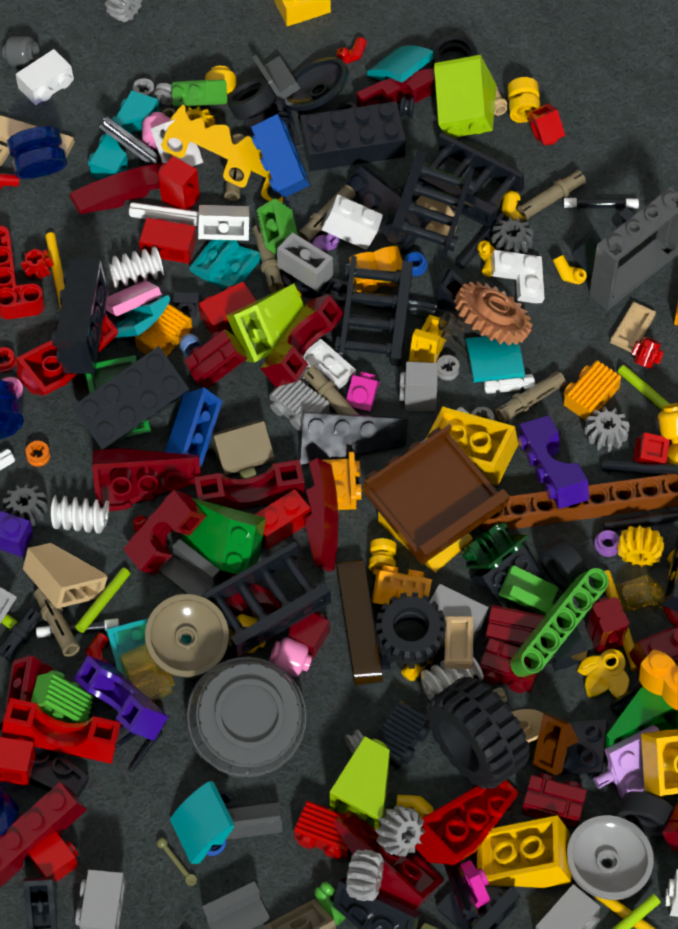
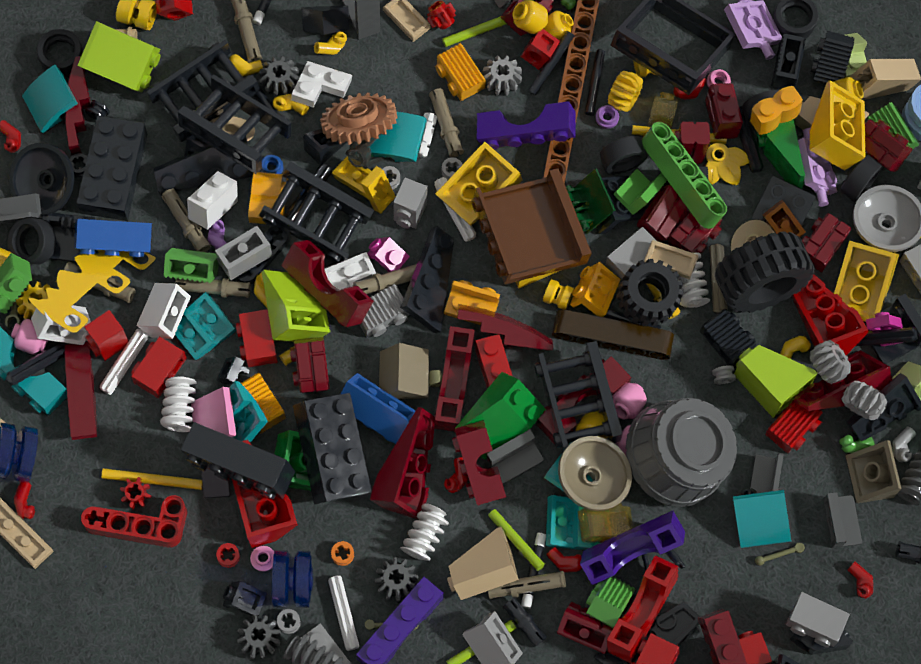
camera: 75 degrees left, 10 degrees up
medium blue hinge [180,333,202,356] -> none

